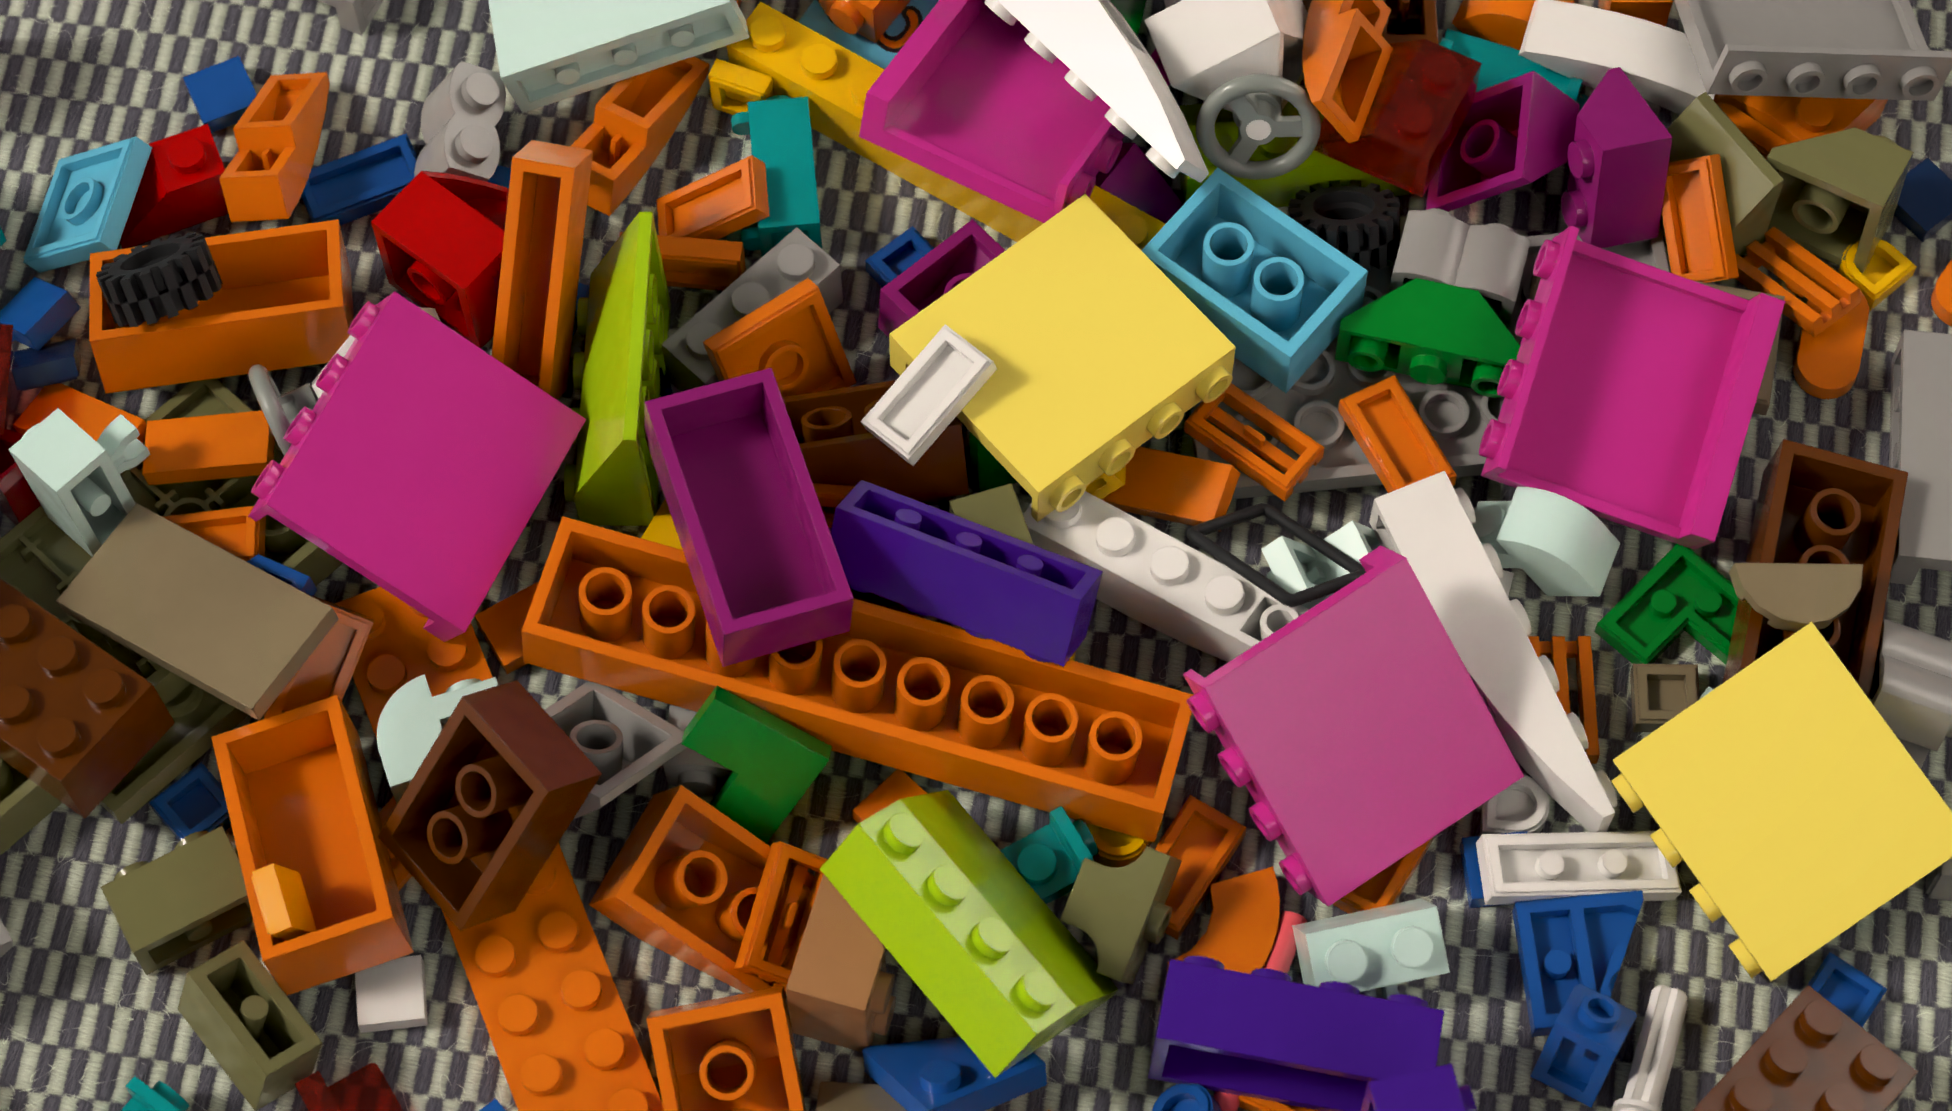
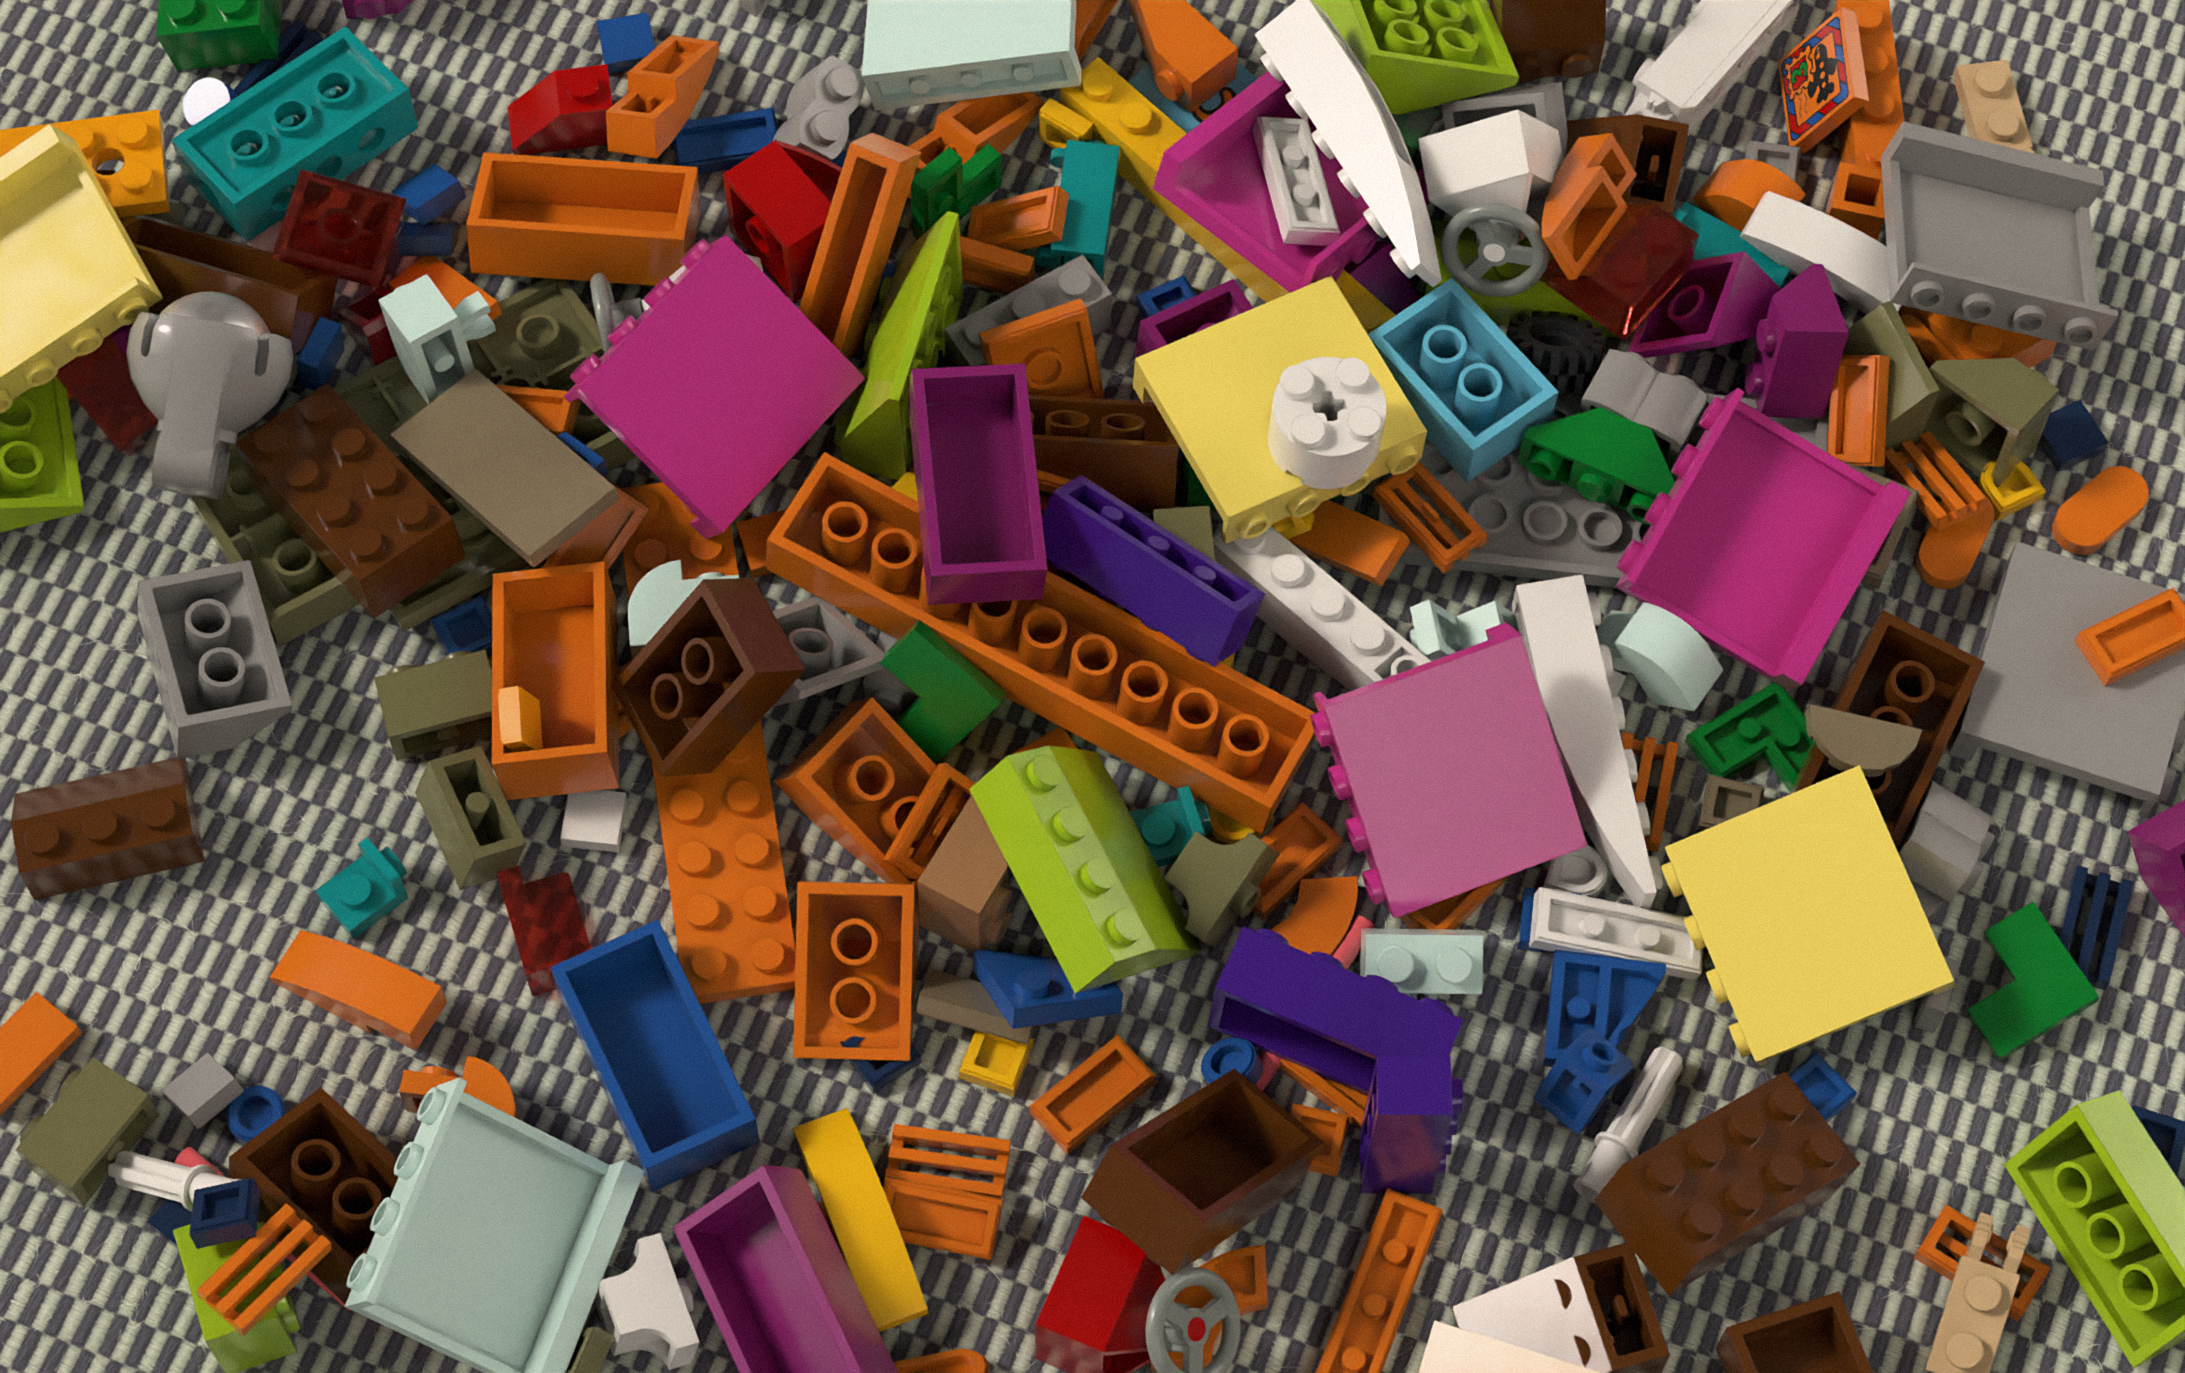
camera: 10 degrees right, 0 degrees up
medium azure tile [23,137,152,273] -> none
black tyre [96,232,223,327] -> none
orange tile [142,410,275,486] -> none
white tile [861,324,997,466] -> none
black piece [1187,503,1366,607] -> none
orange tile [1338,375,1457,493] -> none
none -> green tile [911,144,1002,240]
none -> white tile [1252,116,1340,246]
none -> white brick [1268,357,1387,489]

